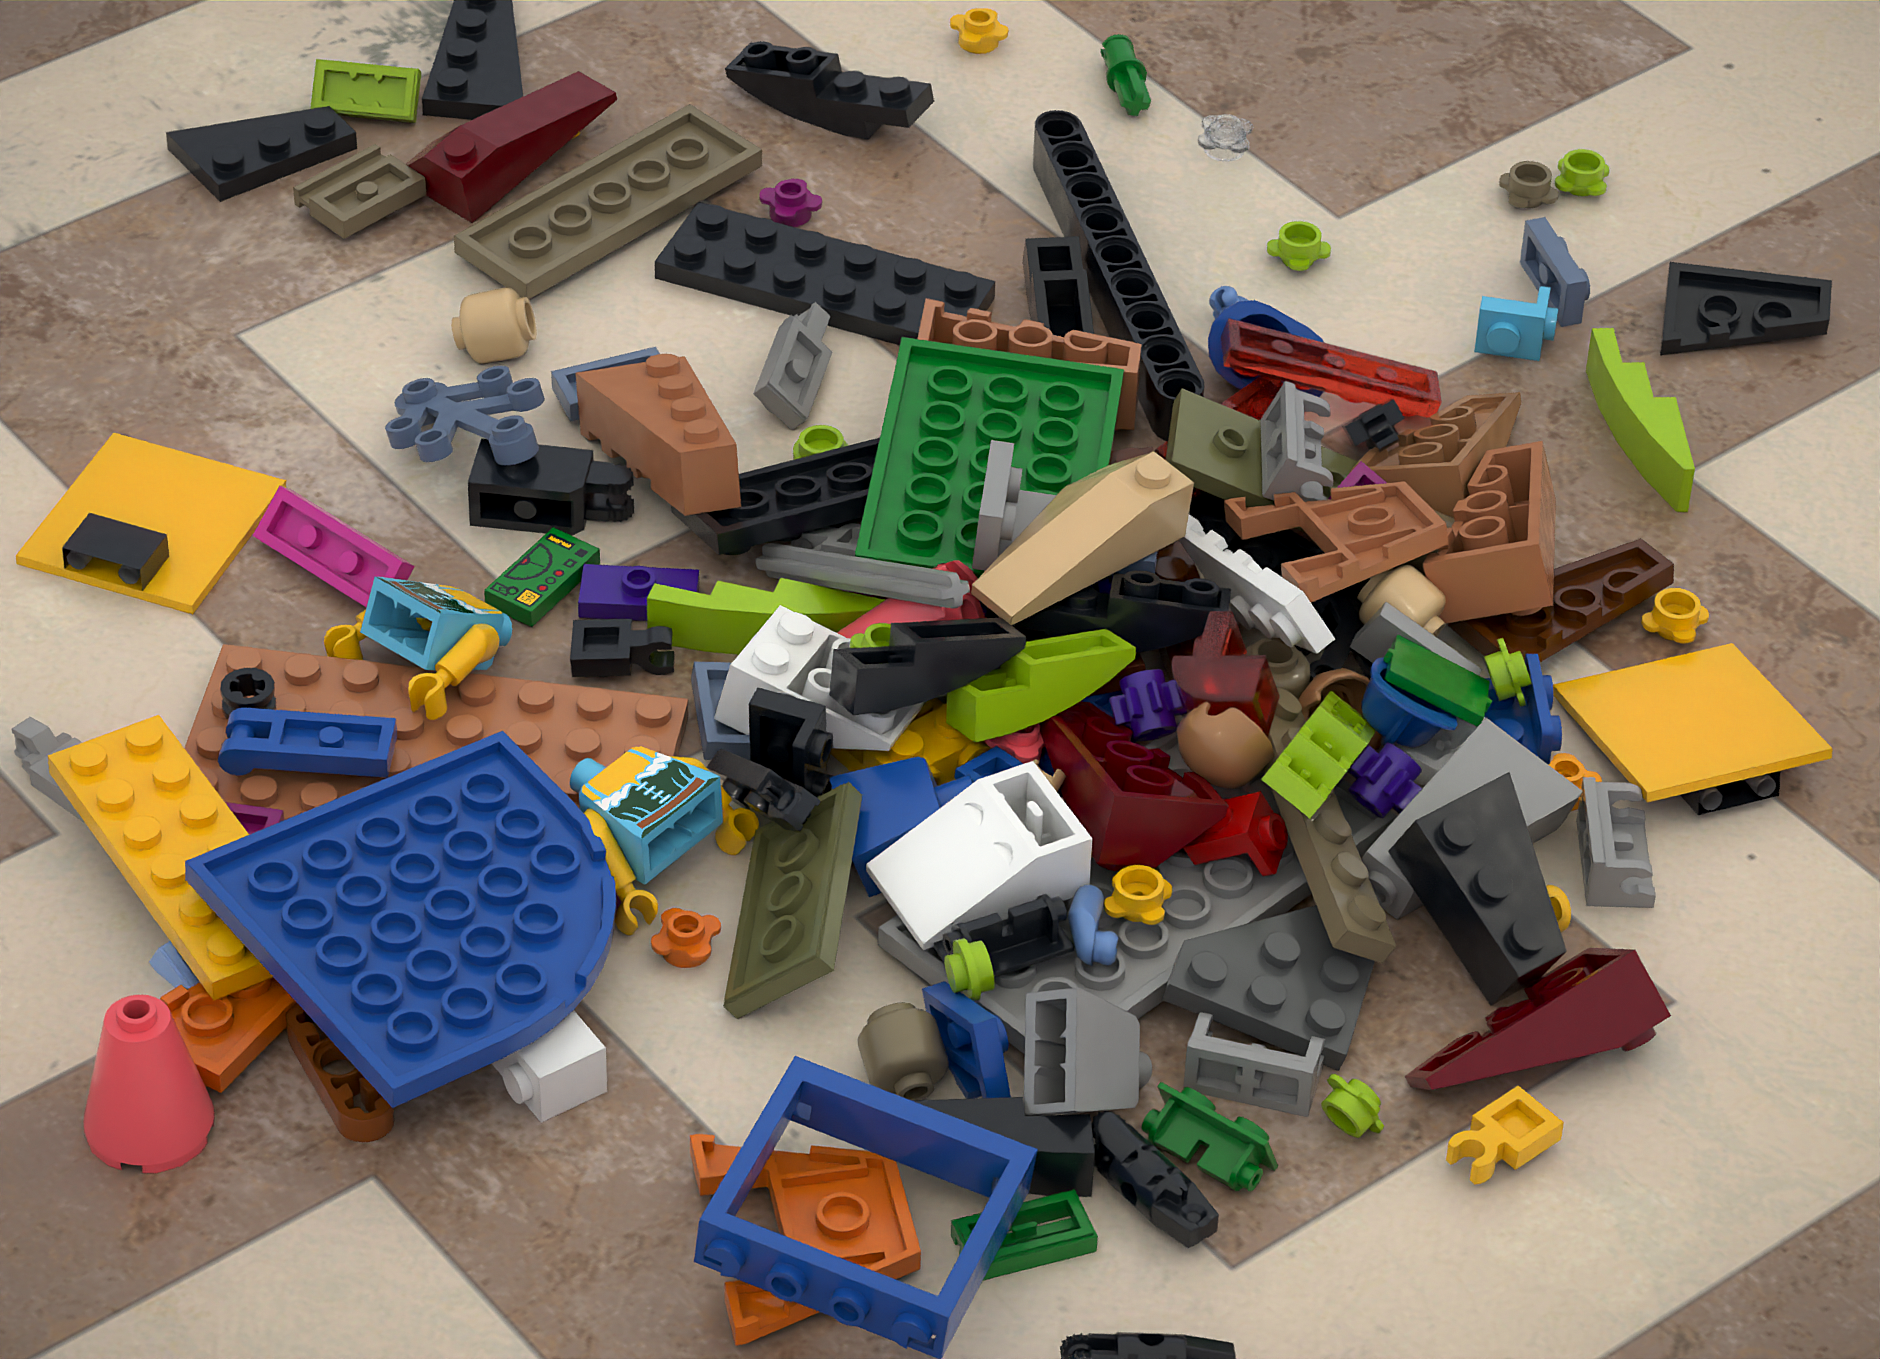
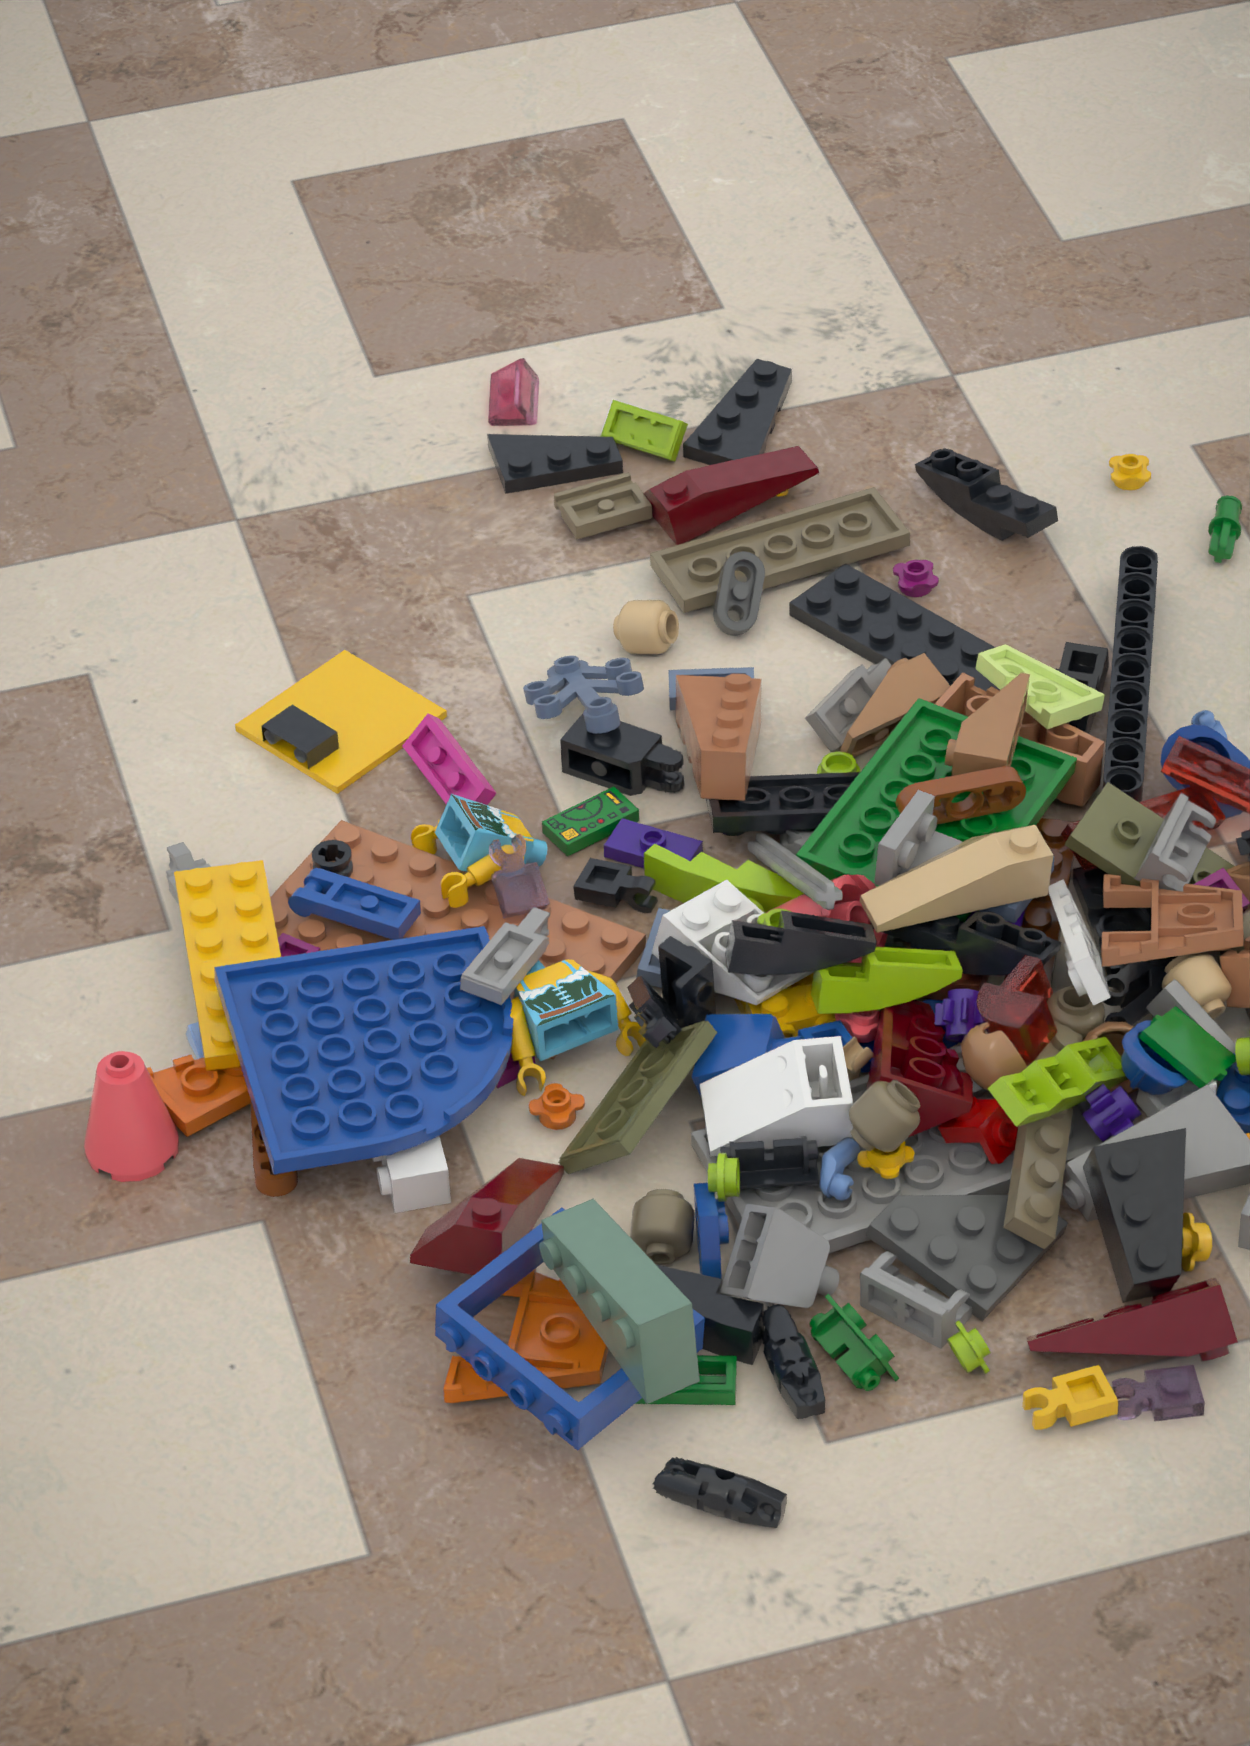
camera: 25 degrees right, 0 degrees up
none -> dark red wedge [410,1158,564,1275]
none -> light grey hinge [460,907,550,1005]
none -> clear pink slope [488,358,539,426]
none -> plate [489,834,550,919]
none -> sand green wedge [539,1198,700,1404]
none -> dark grey plate [713,551,765,636]
none -> medium nougat slope [839,653,950,757]
none -> dark tan head [849,1080,920,1152]
none -> dark orange beam [896,766,1026,824]
none -> medium nougat slope [945,673,1030,776]
none -> yellowish green wing [975,644,1105,730]
none -> clear purple plate [1111,1365,1205,1422]

